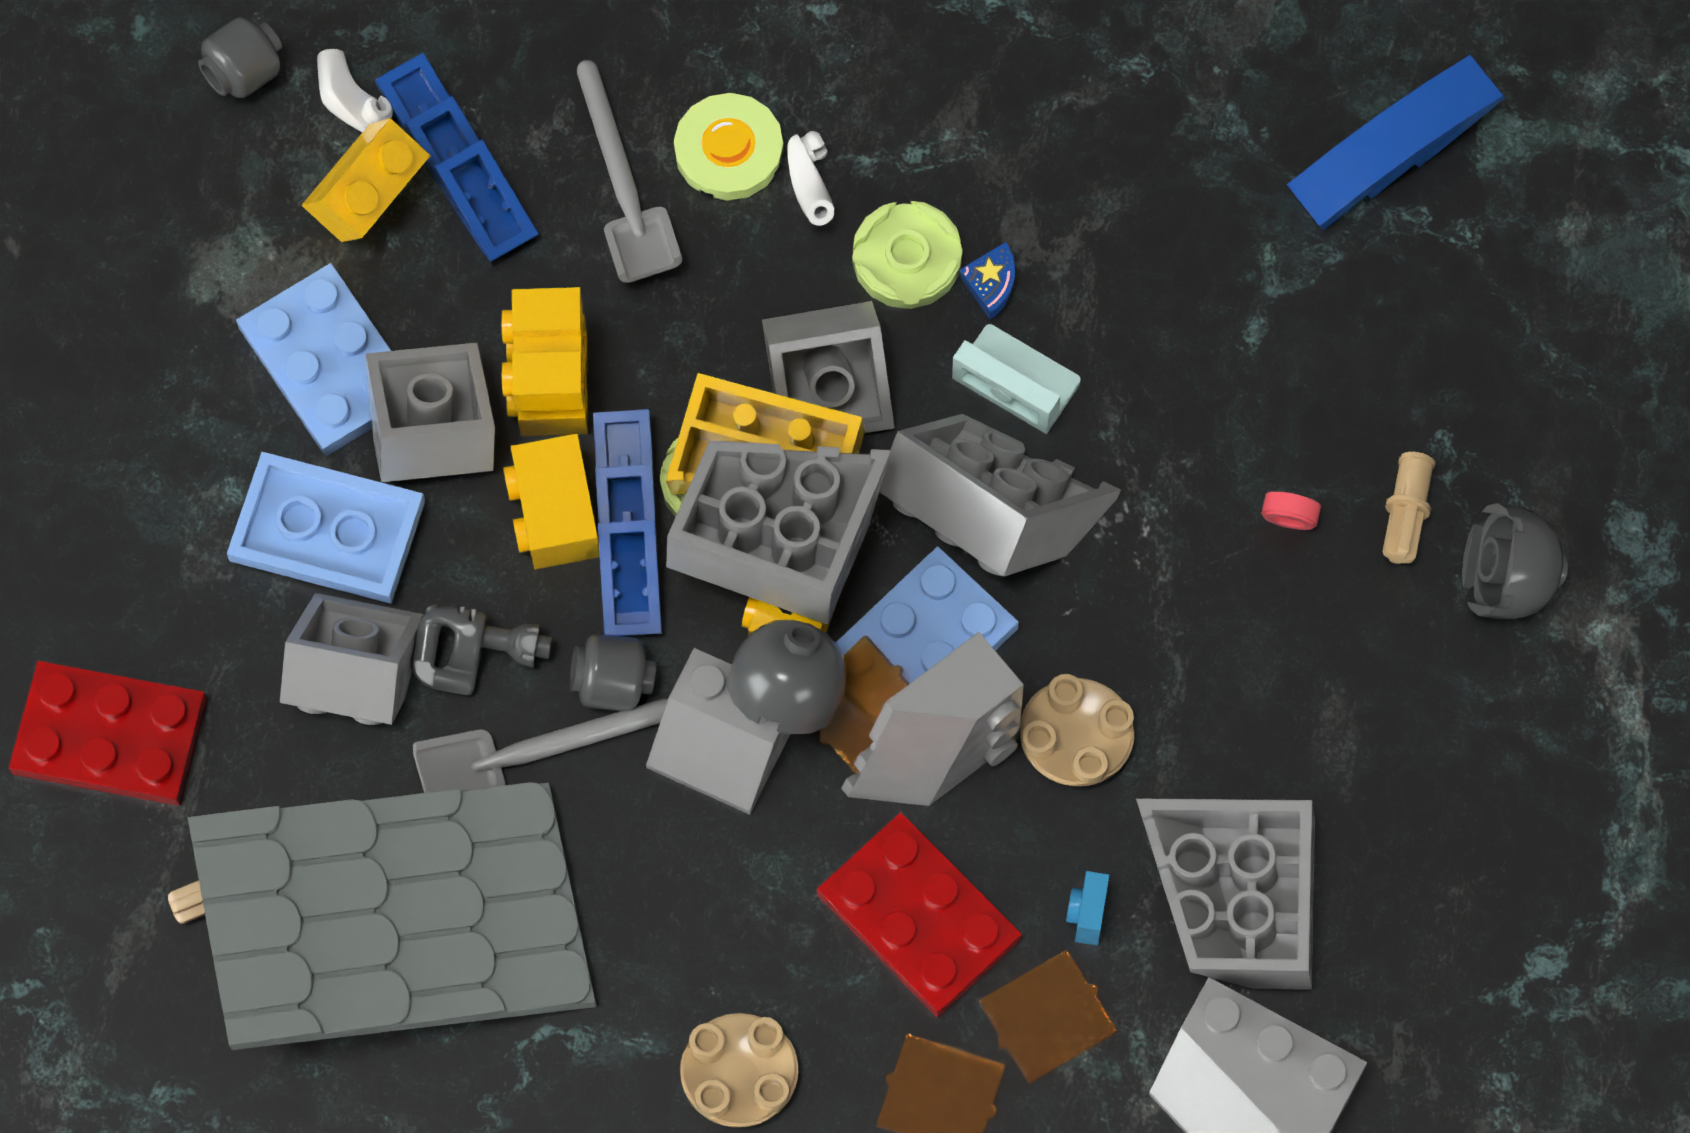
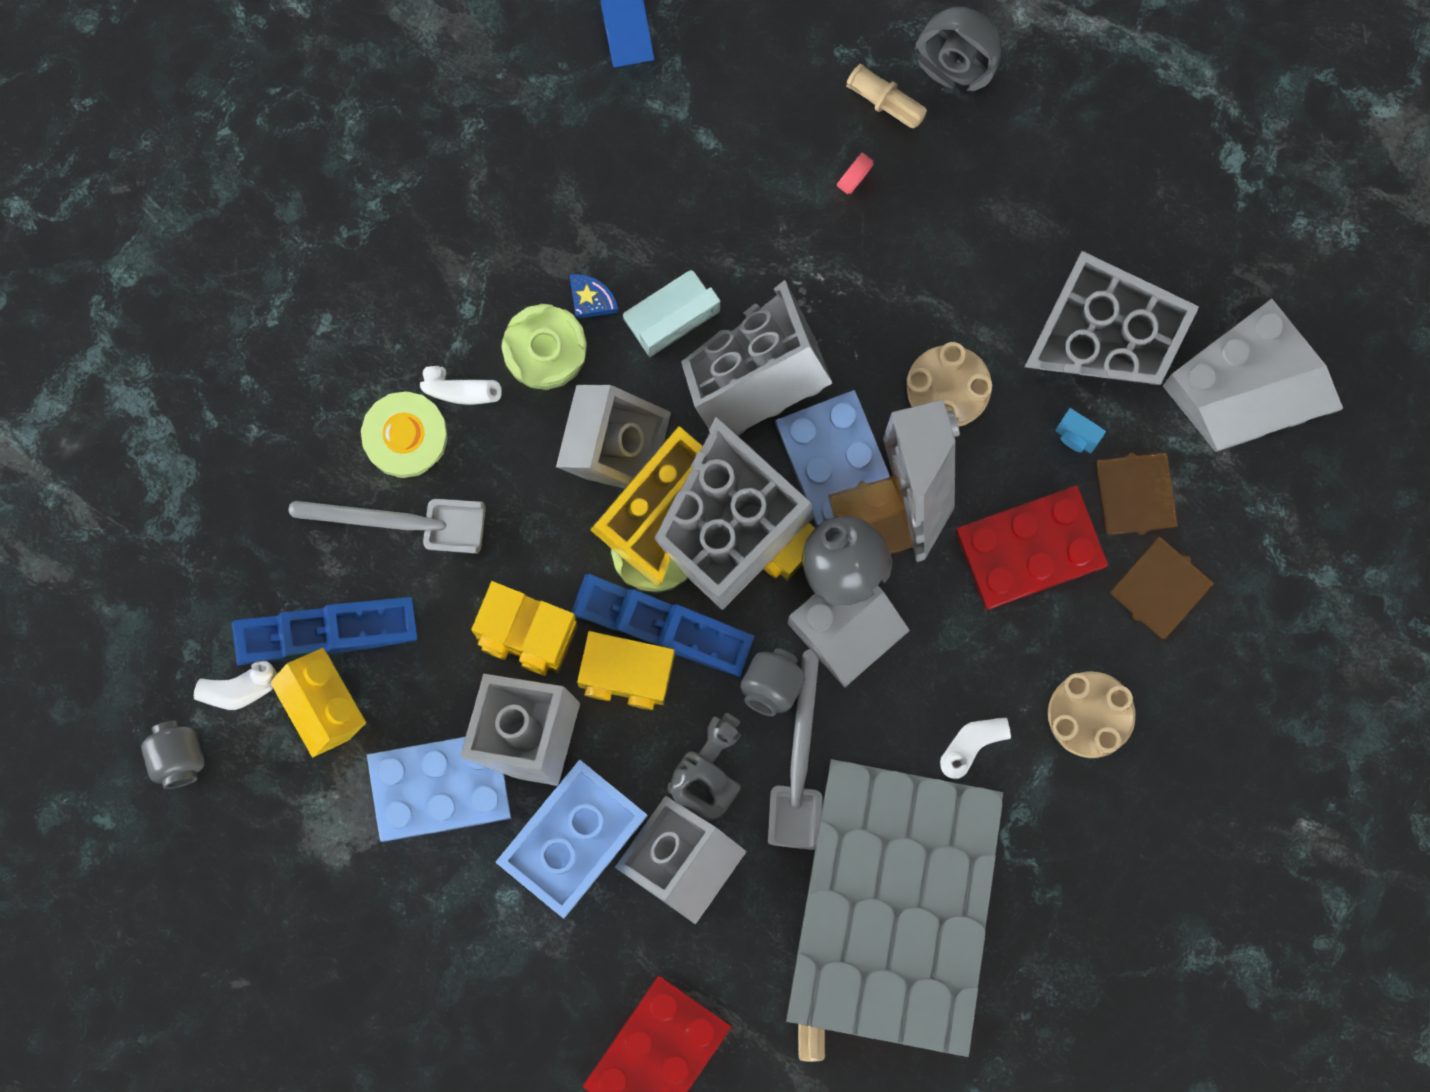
camera: 70 degrees left, 10 degrees up
none -> white arm [940,717,1011,779]

